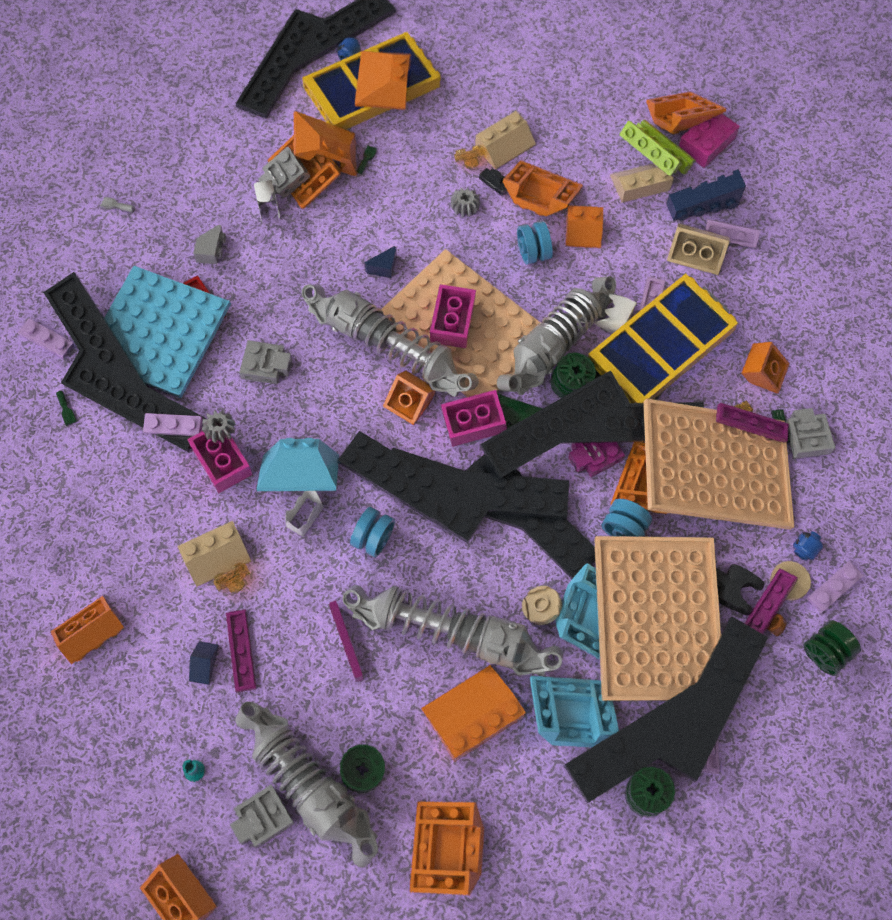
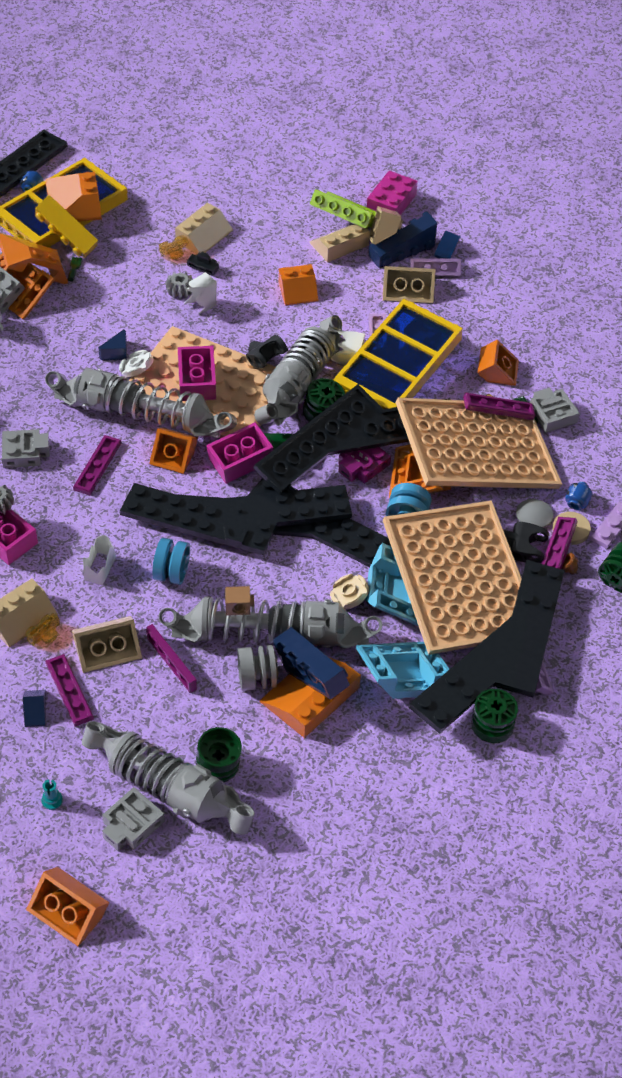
camera: 15 degrees left, 15 degrees down
medium azure slope [257,438,339,491] -> none
orange slope [409,802,484,895] -> none
orange slope [503,160,583,216] -> none
dark azure wheel [517,221,553,265] -> none
orange slope [646,91,726,134] -> none
none -> yellow brick [35,195,98,258]
none -> tan slope [72,616,142,673]
none -> magenta tile [73,435,122,495]
none -> white tile [119,350,153,377]
none -> white piece [184,273,217,315]
none -> medium nougat brick [225,586,255,615]
none -> light grey wheel [237,645,278,691]
none -> black connector [246,335,288,369]
none -> dark blue wedge [272,627,350,700]
none -> tan slope [369,206,403,245]
none -> blue slope [434,230,461,259]
none -> light grey dish [516,499,553,527]

